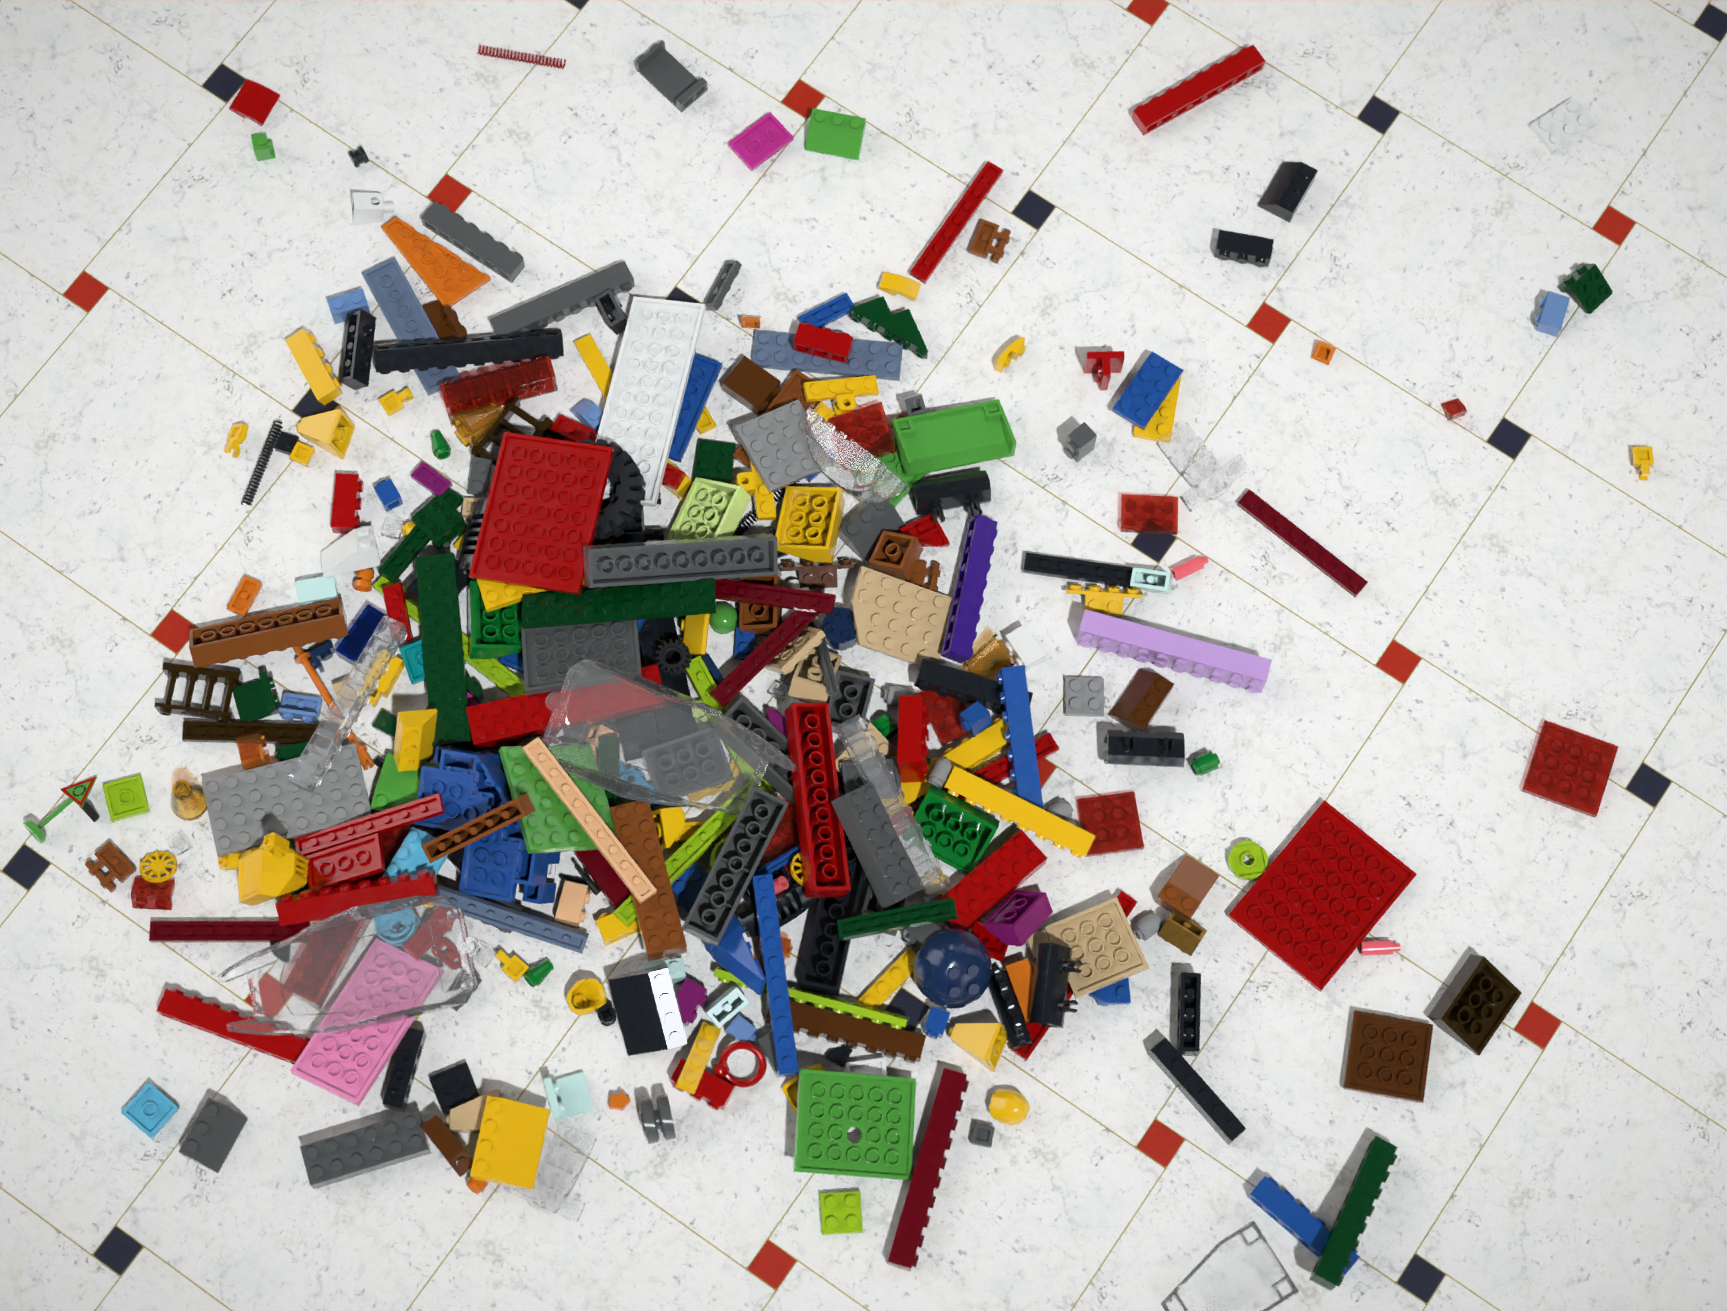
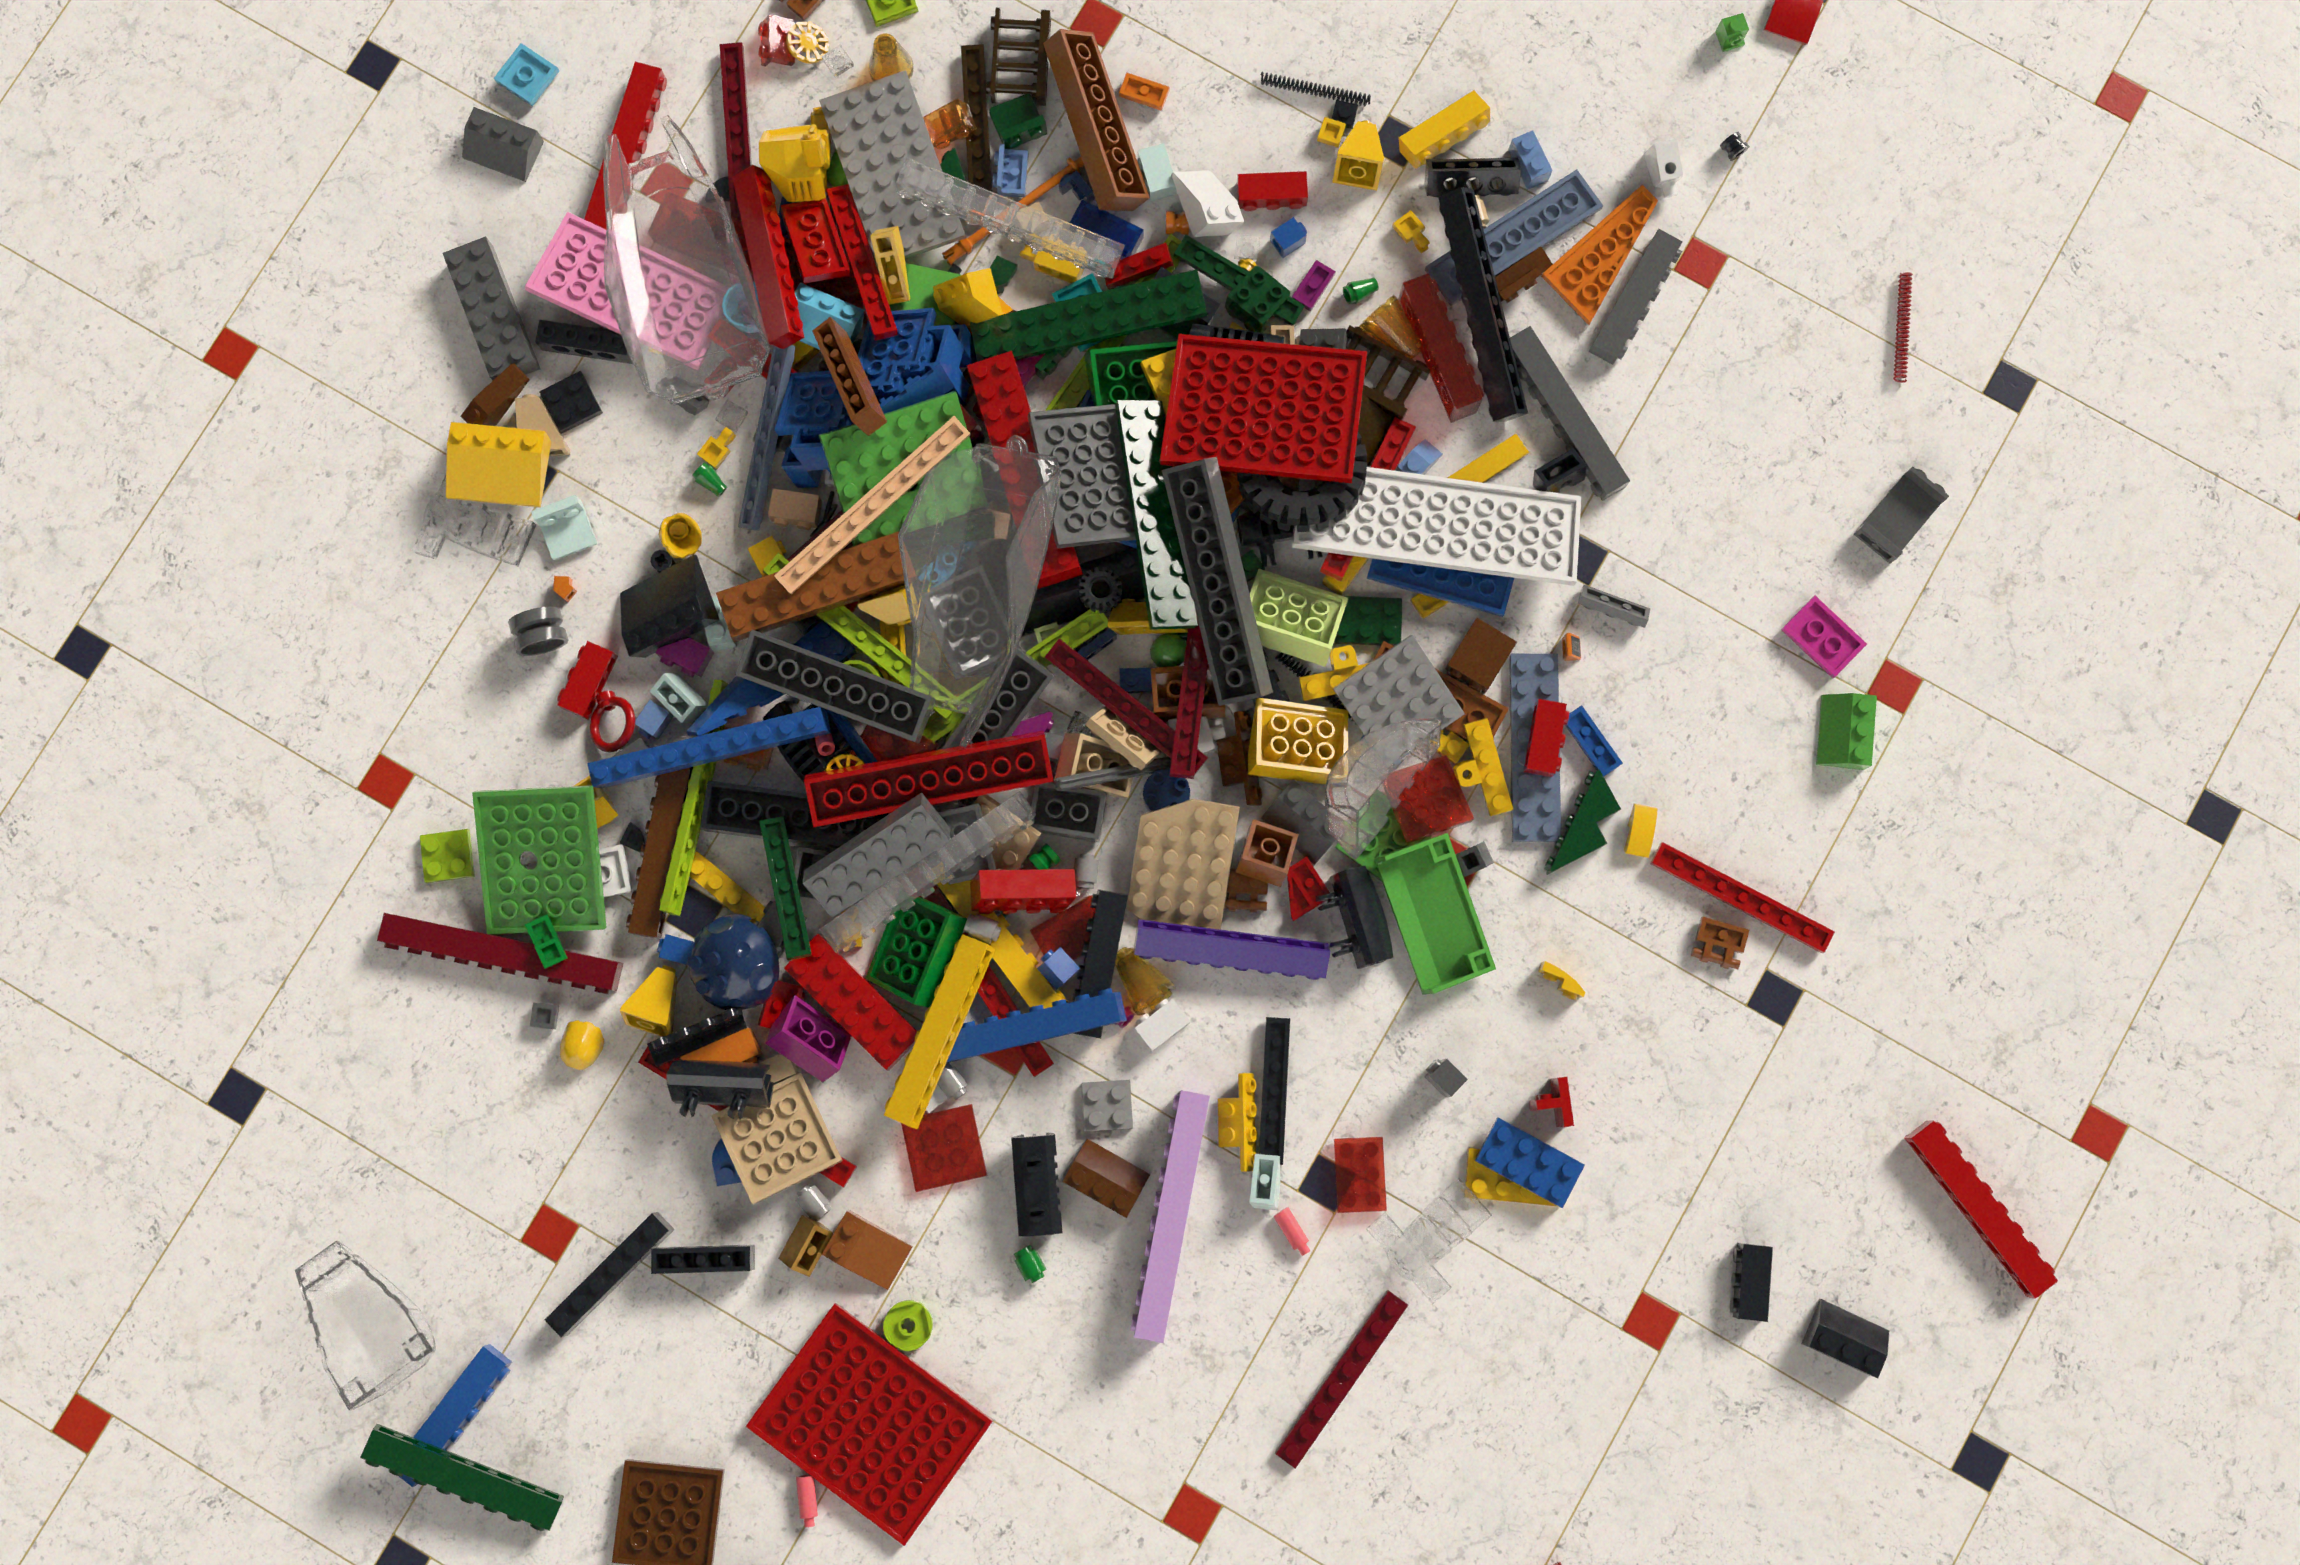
camera: 90 degrees right, 10 degrees up
yellow plate [224,423,249,458] -> none
yellow plate [676,1021,722,1094] -> none
orange slope [1312,340,1337,365] -> none
none -> green slope [525,914,568,968]
none -> yellow slope [870,226,910,305]

